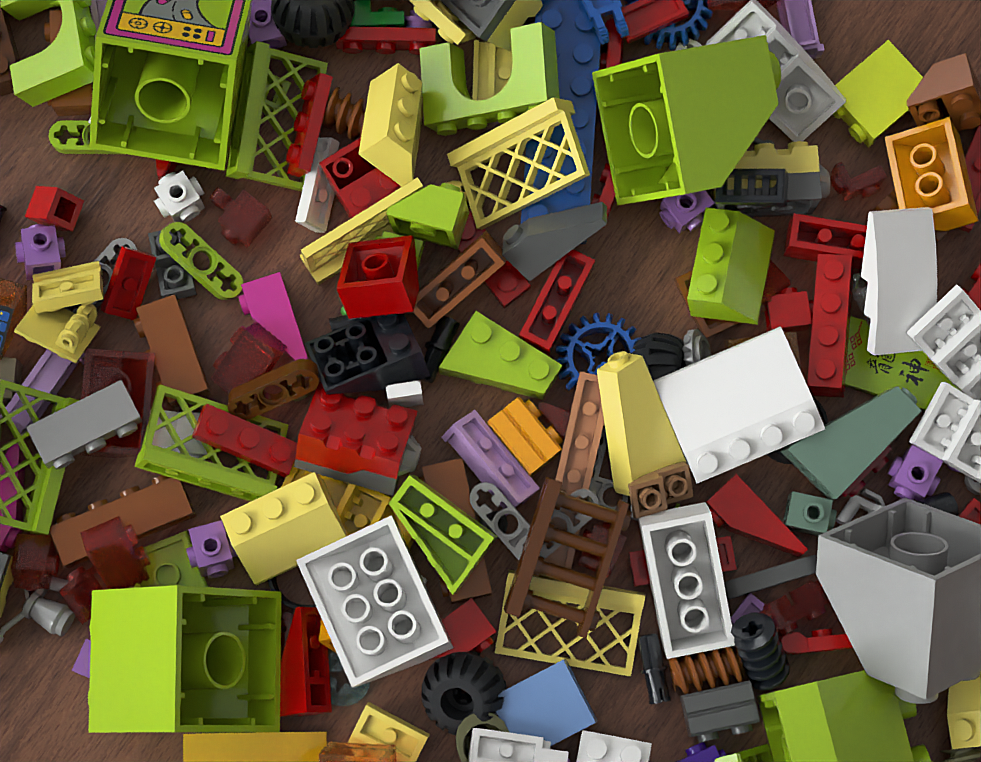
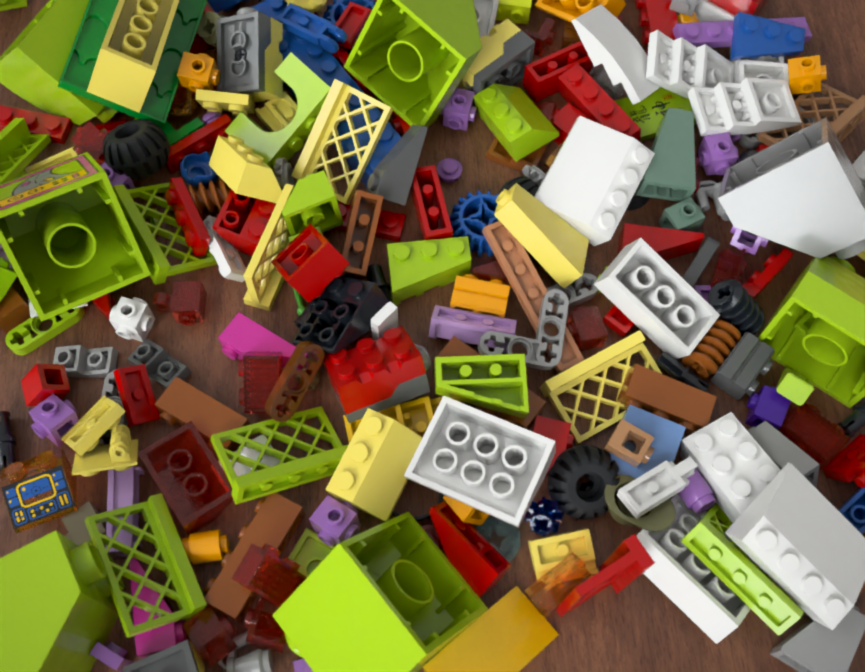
camera: 40 degrees left, 15 degrees down
light grey brick [26,380,142,470] -> none
lime beam [159,222,243,300] -> none
red plate [192,404,297,478] -> none
reddish brown fence [504,476,632,638] -> none
medium nougat slope [628,461,693,519] -> none
black slope [715,169,788,207] -> none
none -> light grey slope [53,345,118,378]
none -> blue hair [180,151,219,188]
none -> light orange brick [182,529,230,565]
none -> light grey gear [274,157,295,191]
none -> medium lavender plate [437,158,462,183]
none -> clear blue gear [524,497,564,537]
none -> medium nougat brick [603,419,655,467]
none -> dark orange brick [617,364,717,434]

